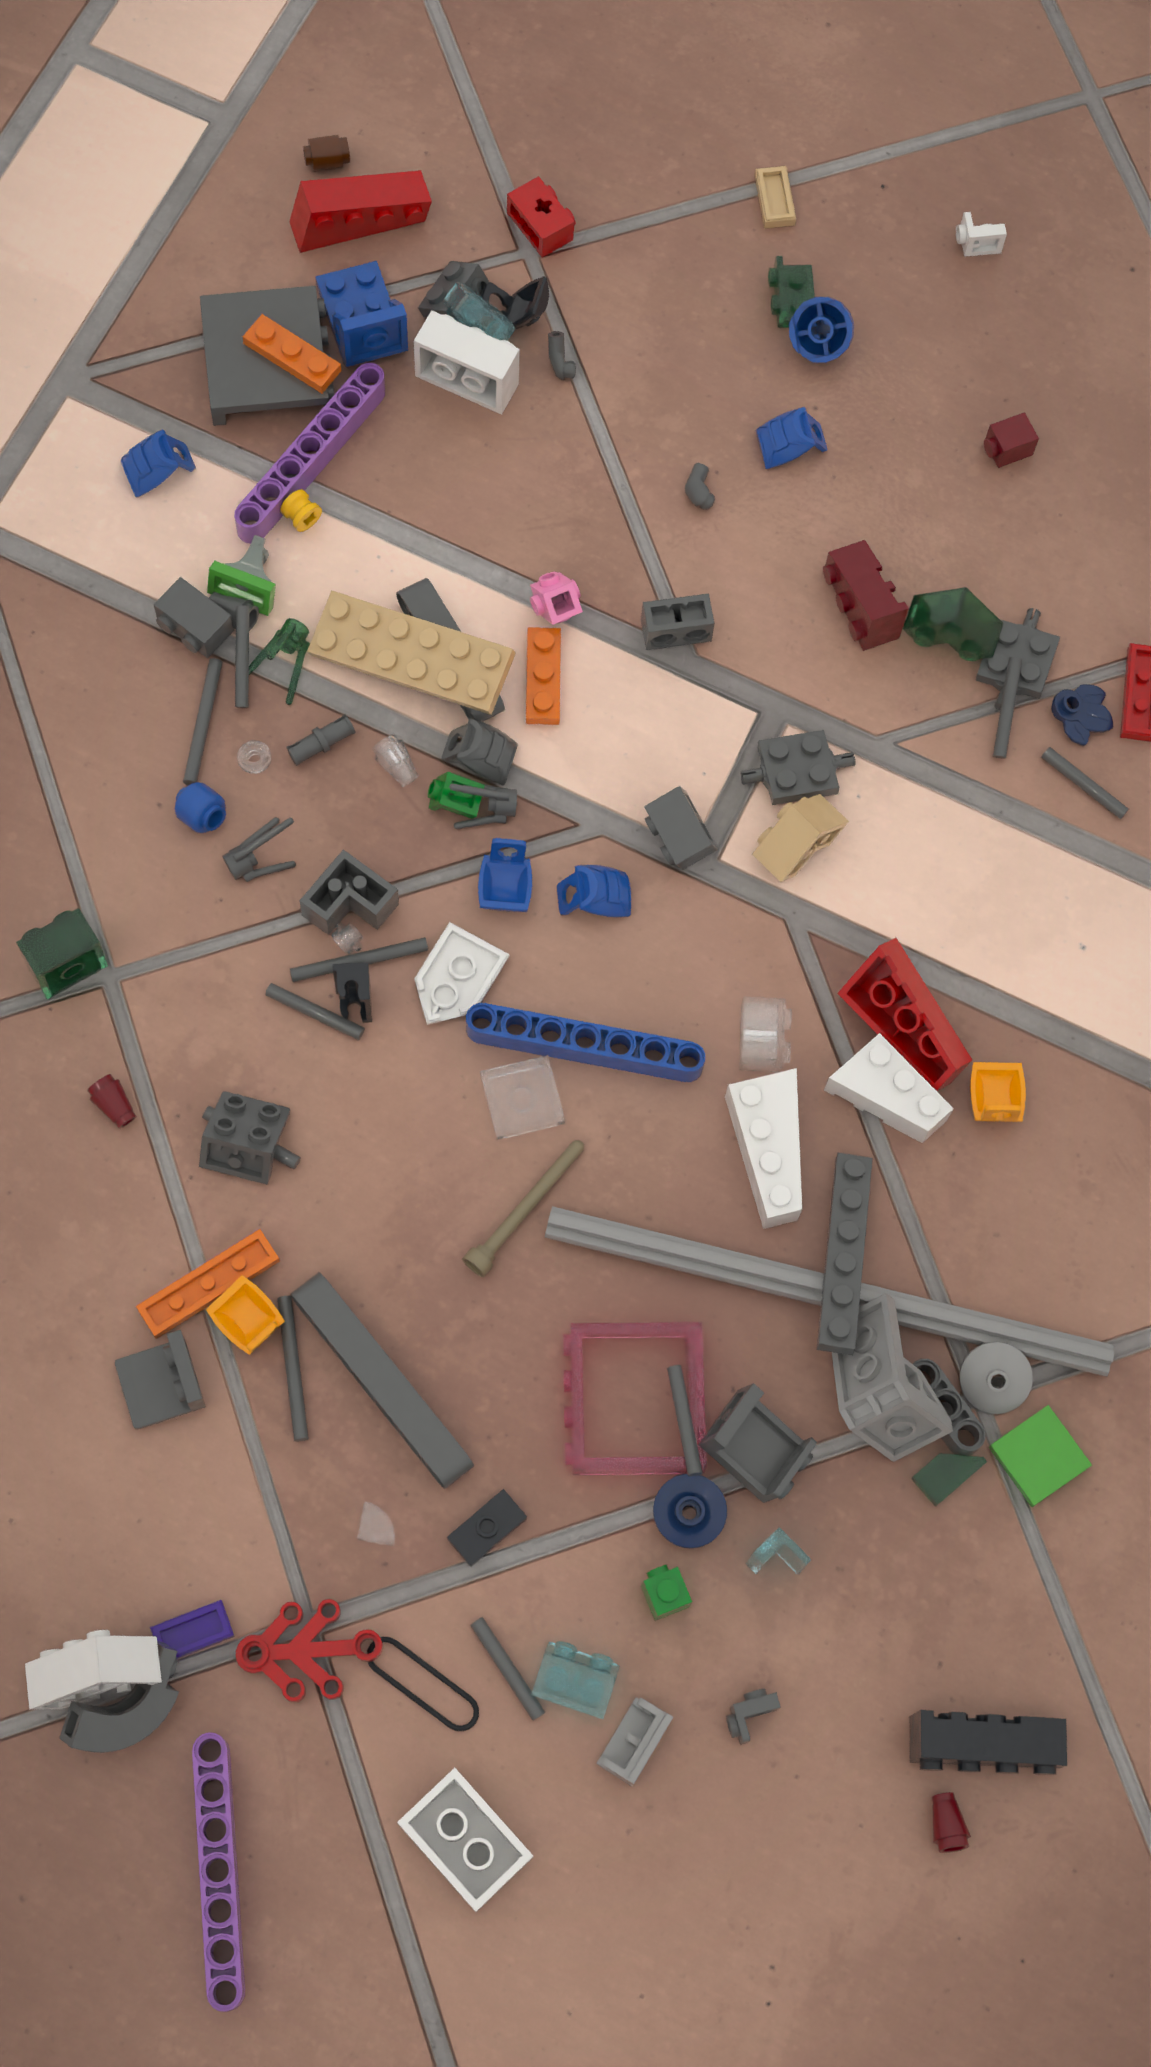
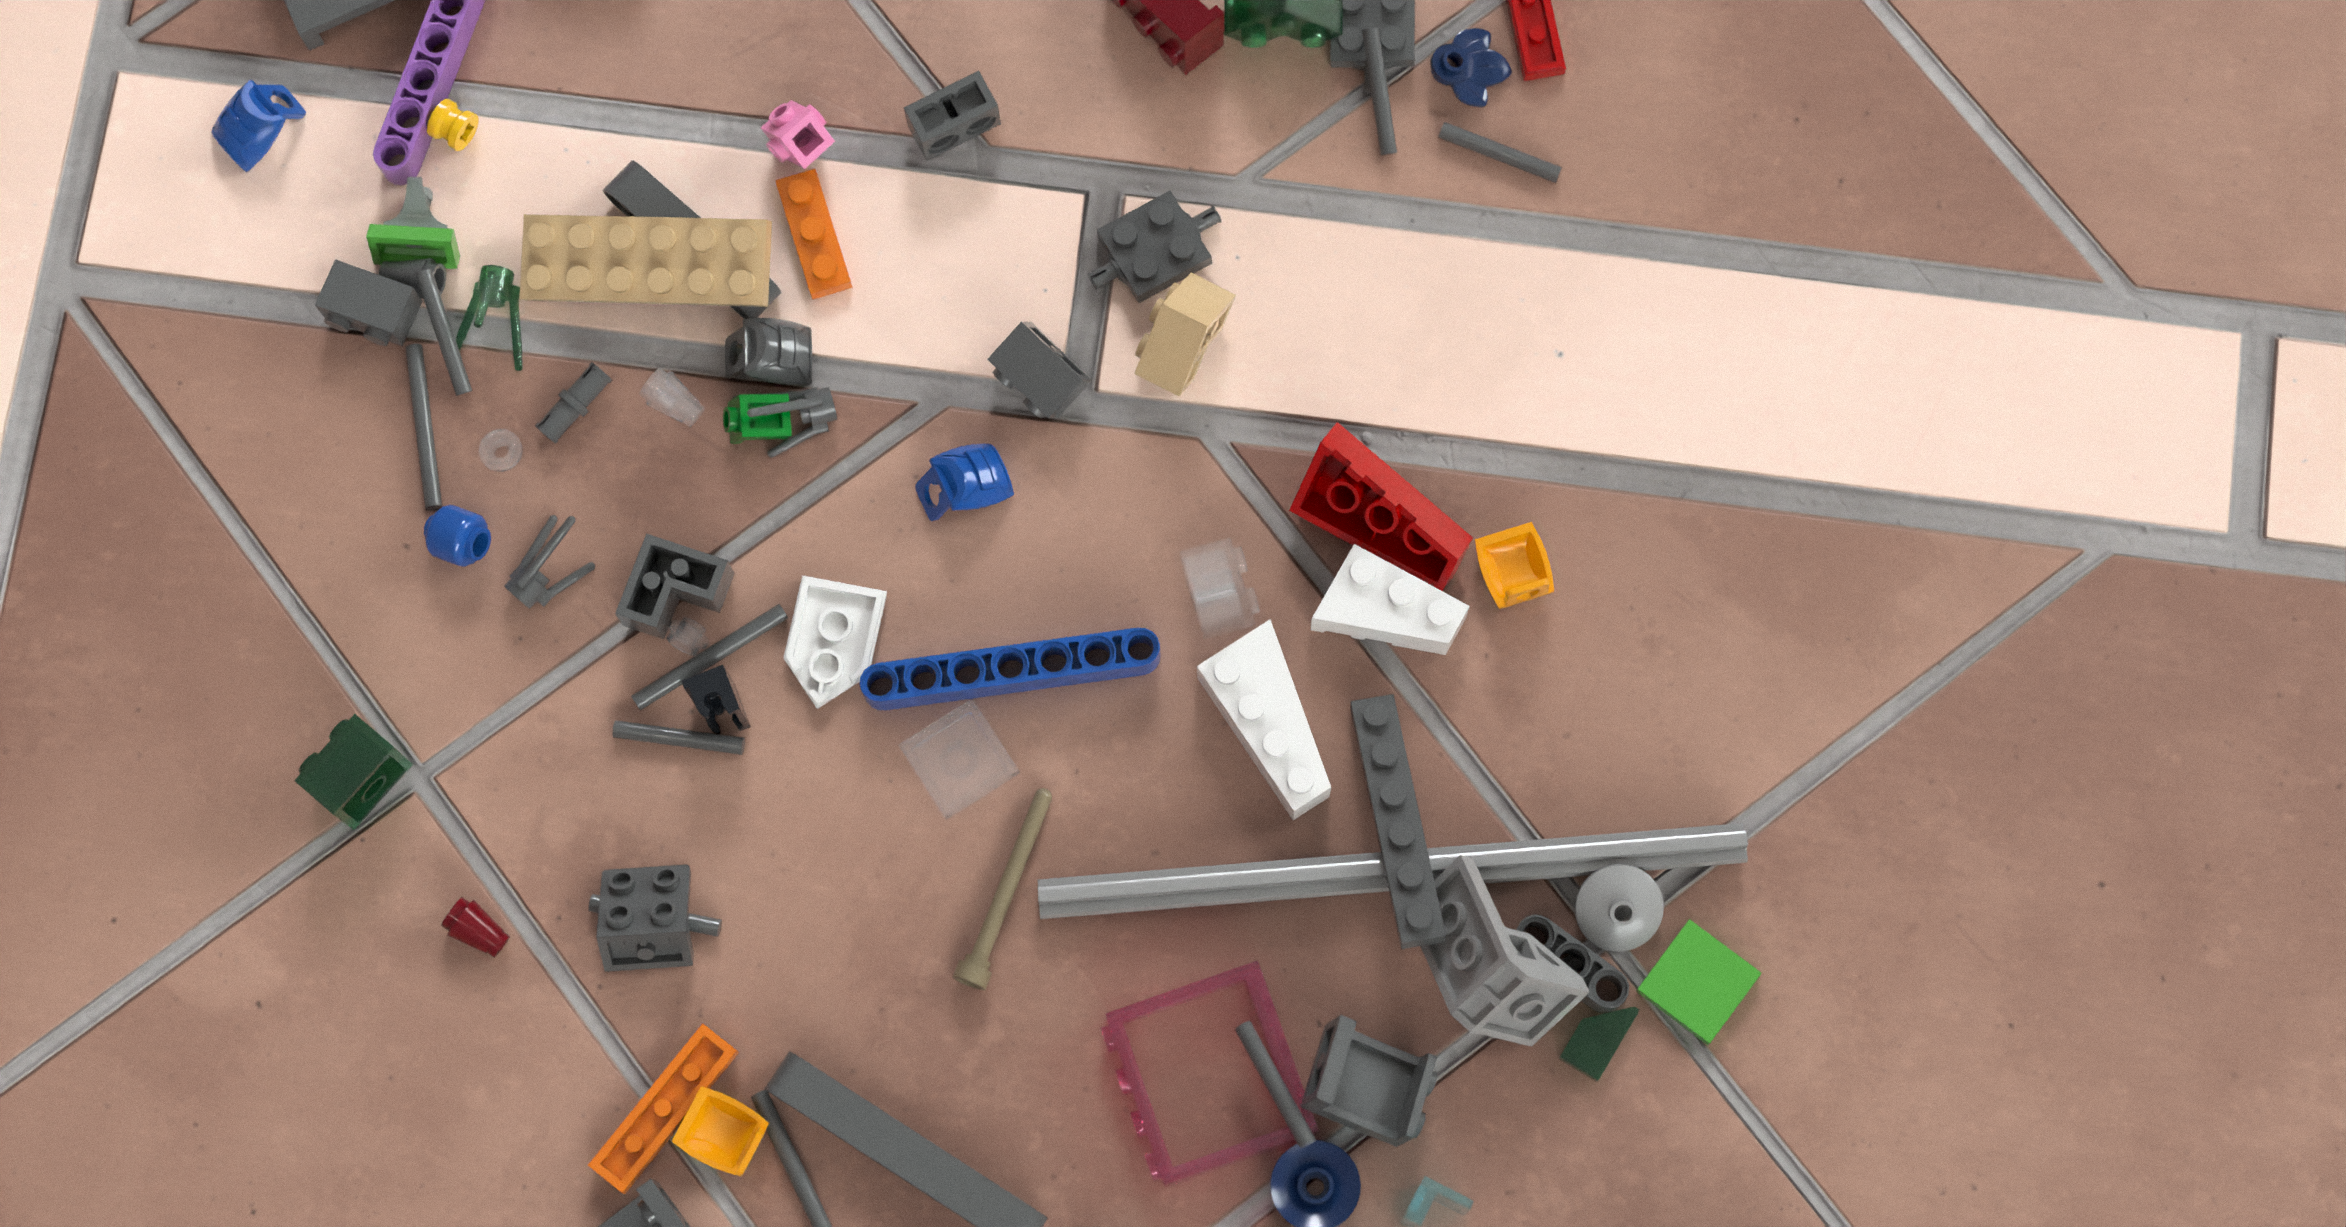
camera: 10 degrees left, 5 degrees up
blue piece [478,838,532,912] -> none

